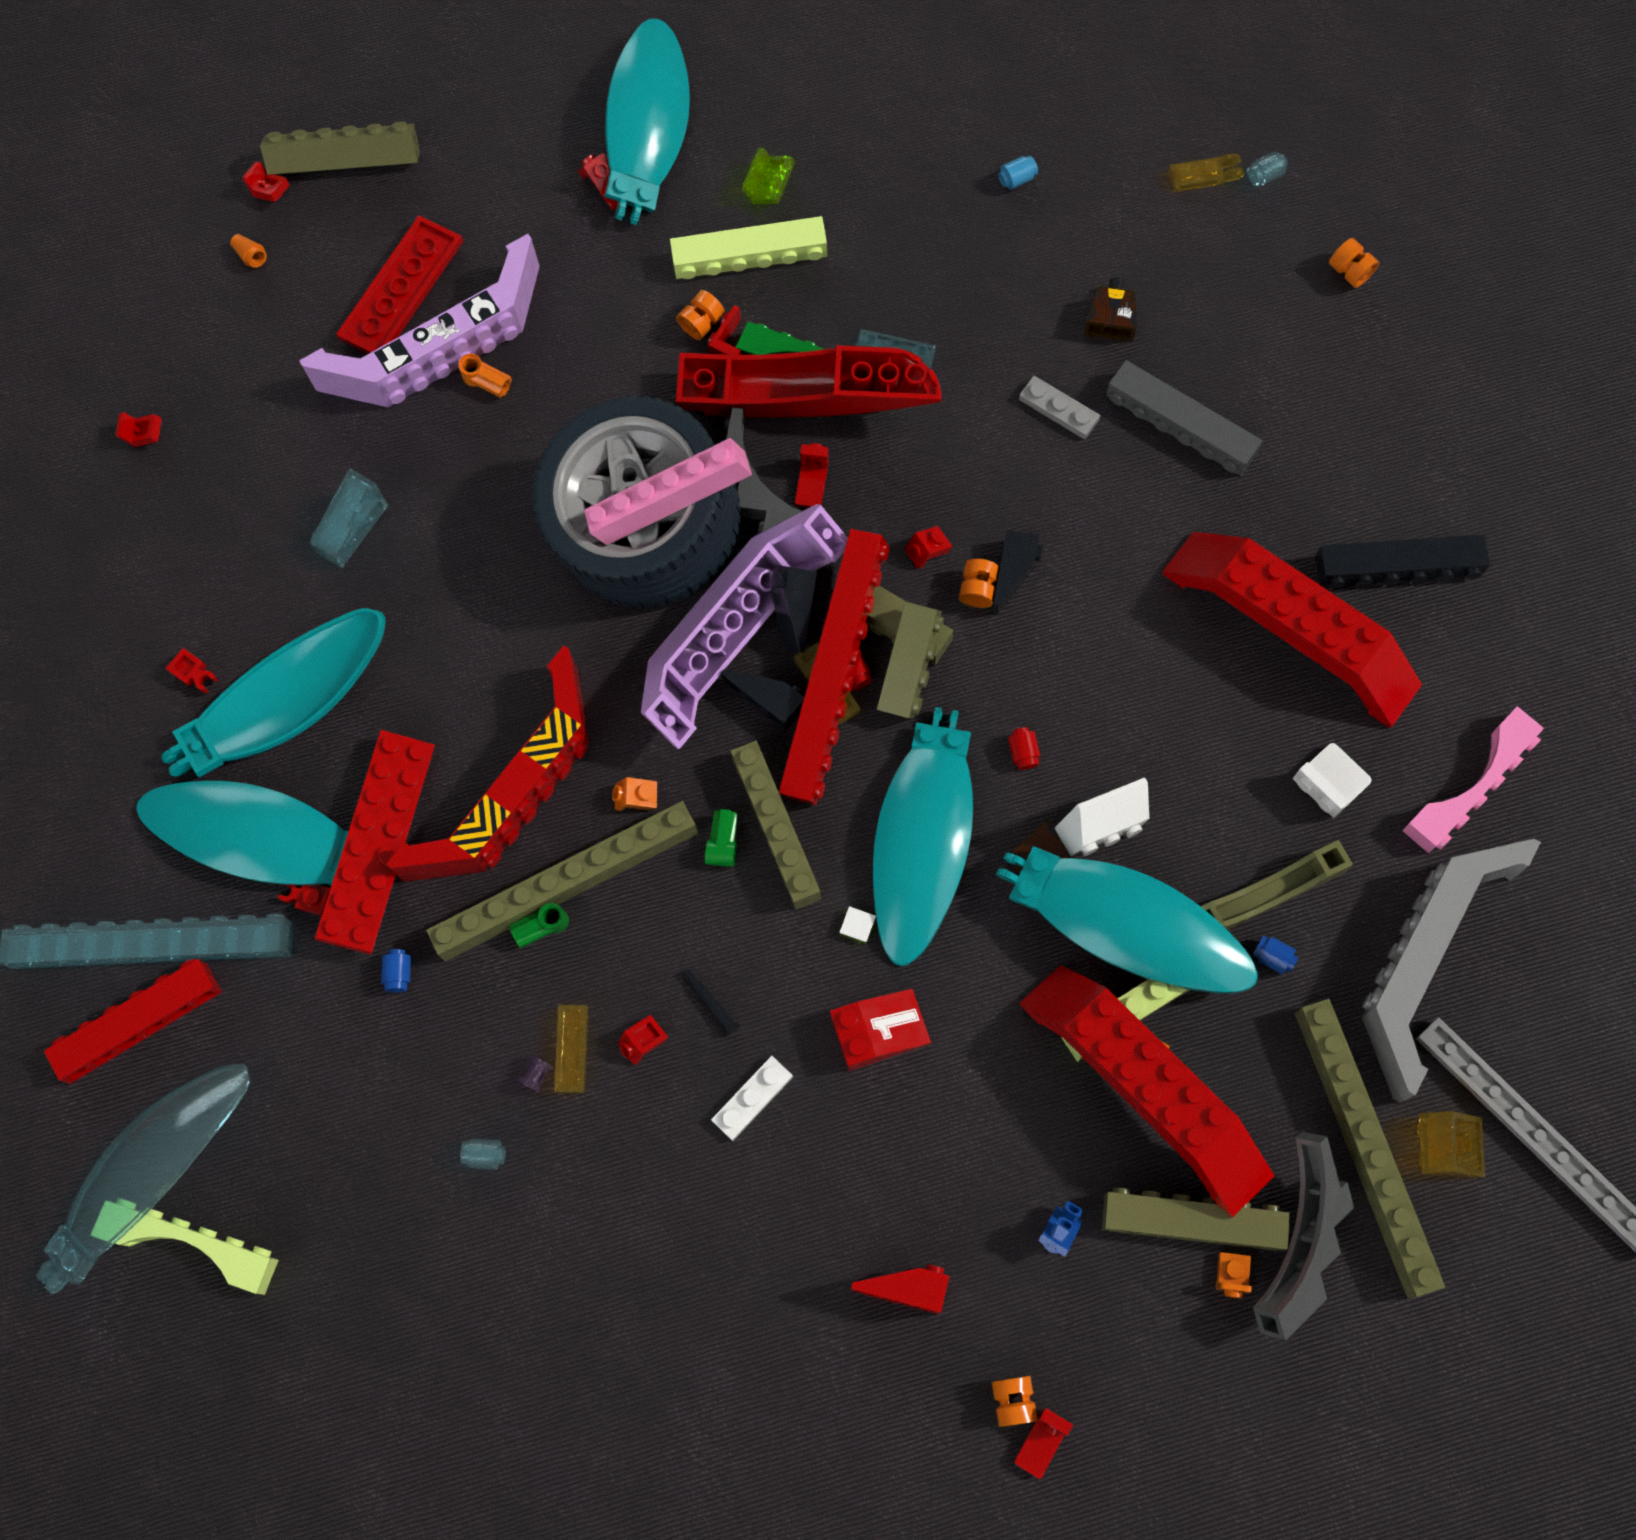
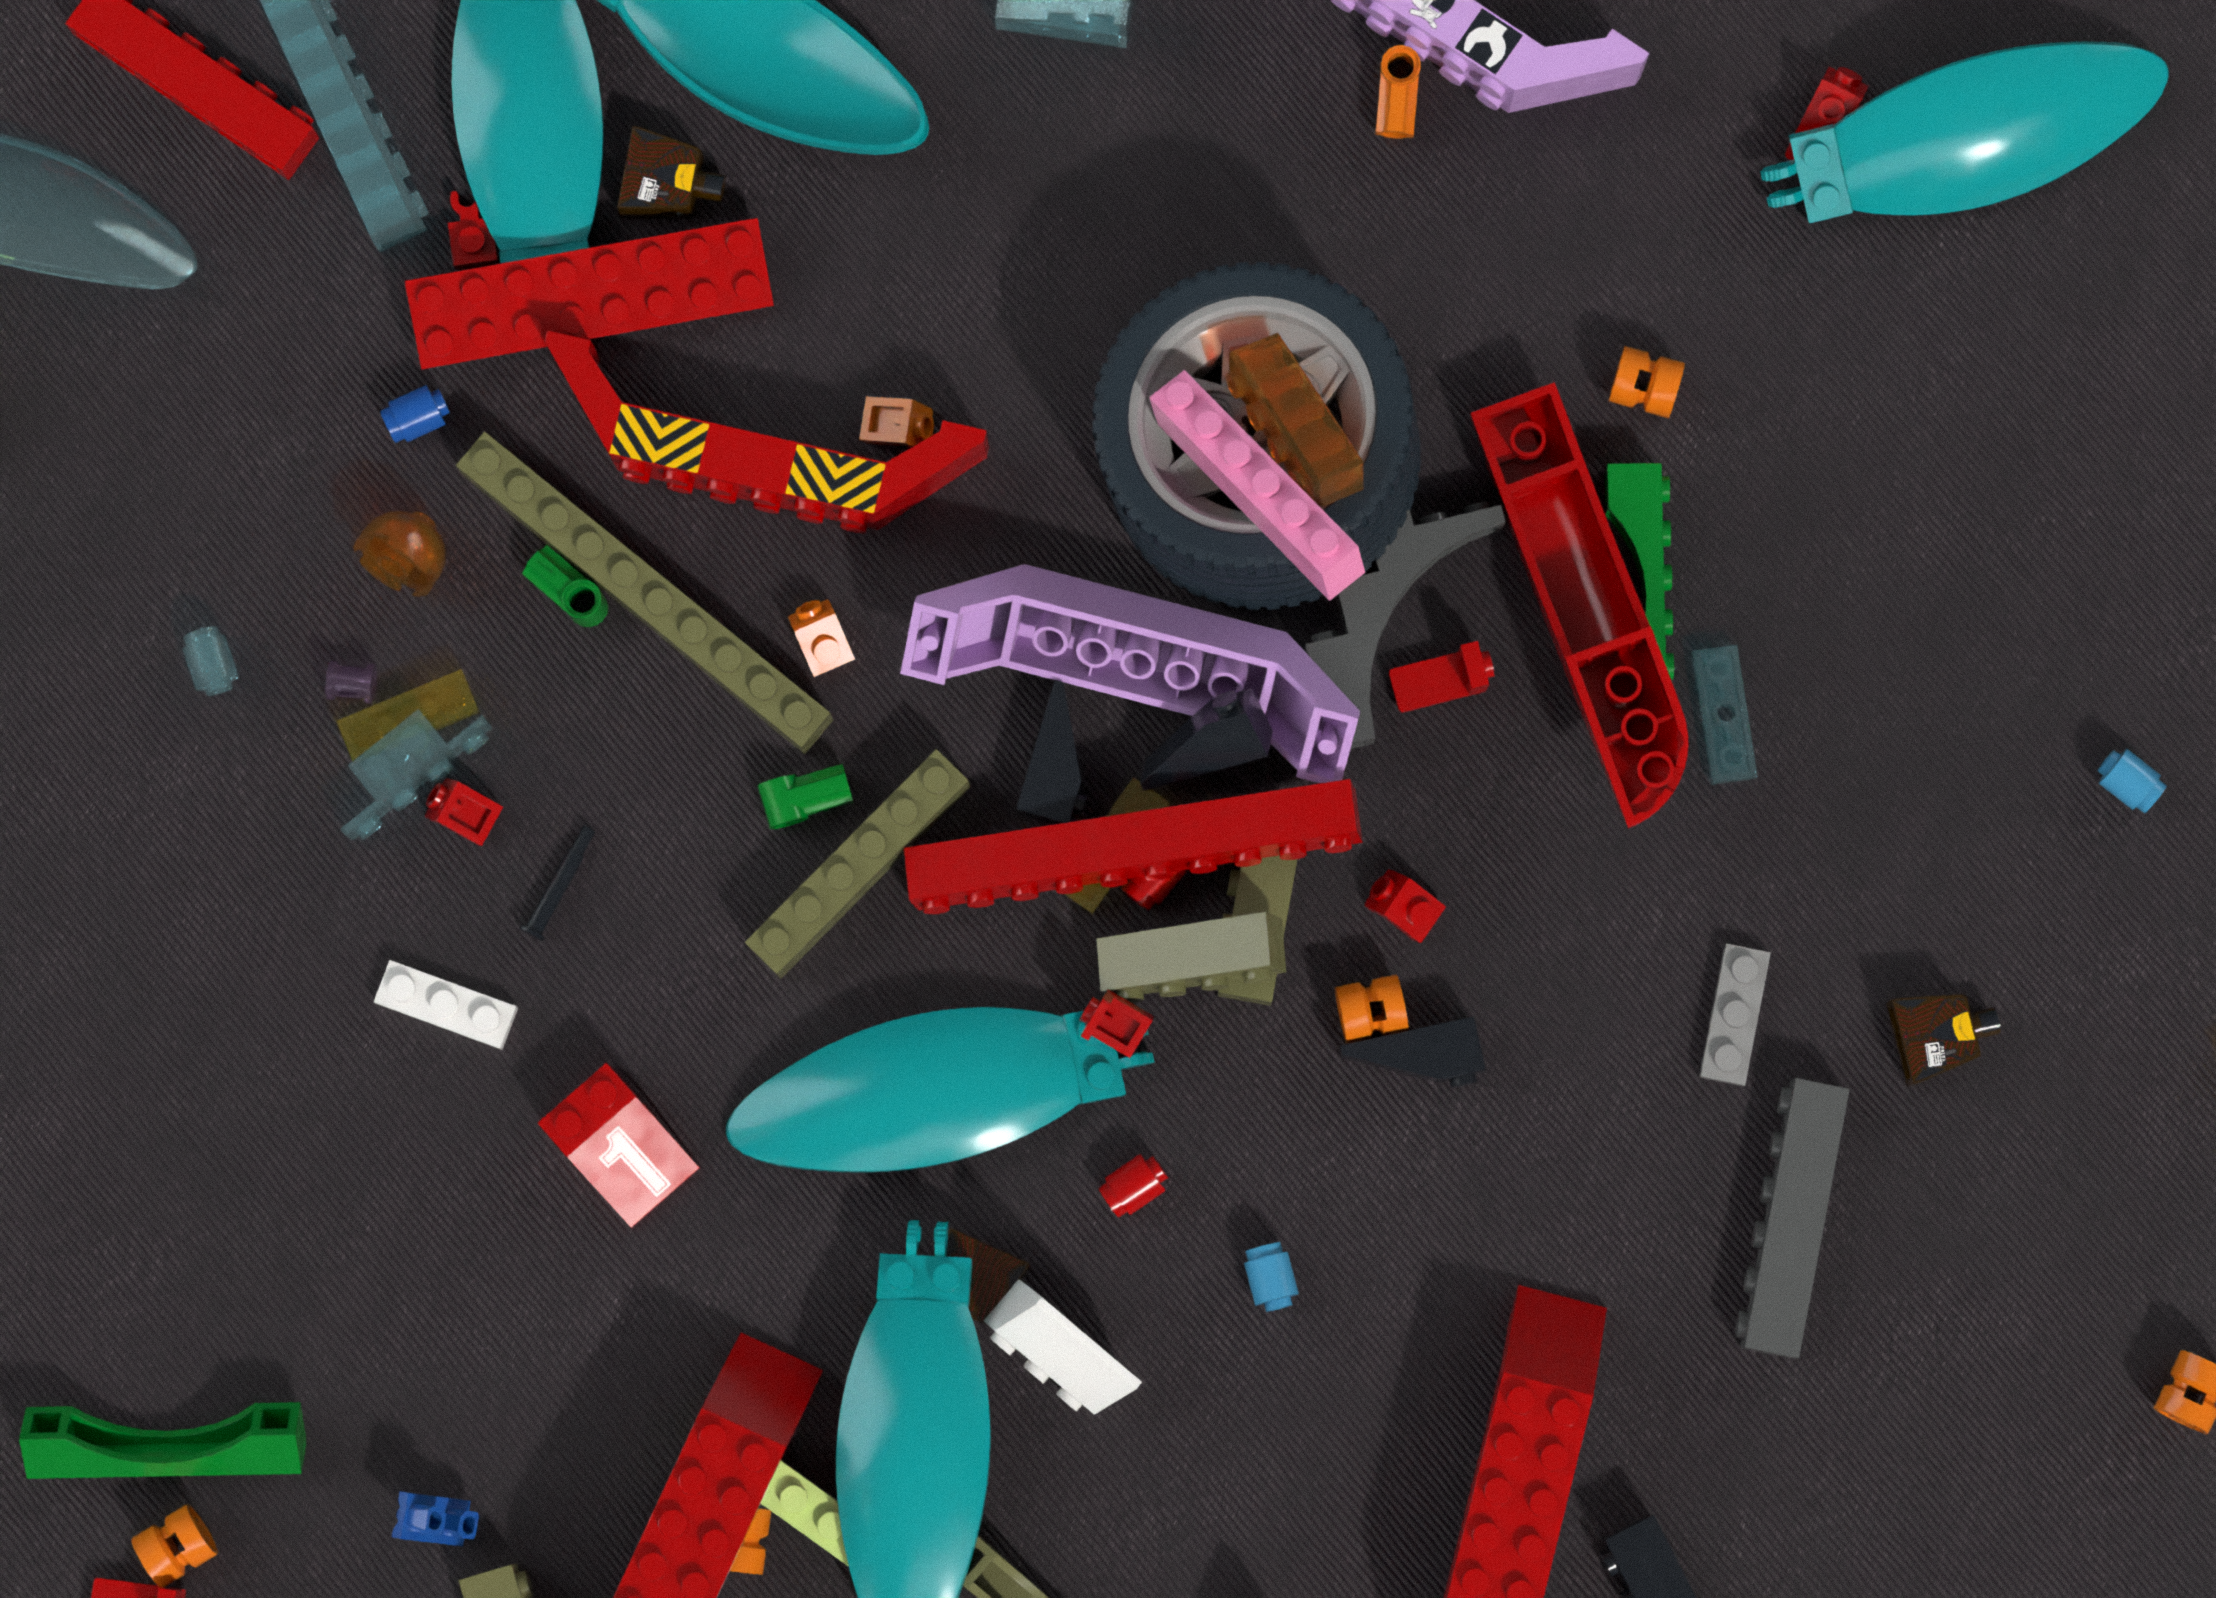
camera: 65 degrees right, 10 degrees up
yellowish green brick [670,216,827,279] -> none
red bracket [707,305,741,355] -> none
clear neon green bracket [742,147,795,204] -> none
white tile [840,907,876,944] -> none
red slope [851,1264,949,1314] -> none
none -> green arch [19,1402,307,1479]
none -> clear light blue bracket [341,709,492,840]
none -> clear orange cylinder [353,511,446,597]
none -> torso [617,126,726,219]
none -> orange bracket [859,396,934,448]
none -> red bracket [1079,989,1155,1058]
none -> clear orange brick [1225,332,1364,508]
none -> dark azure brick [1244,1242,1299,1312]

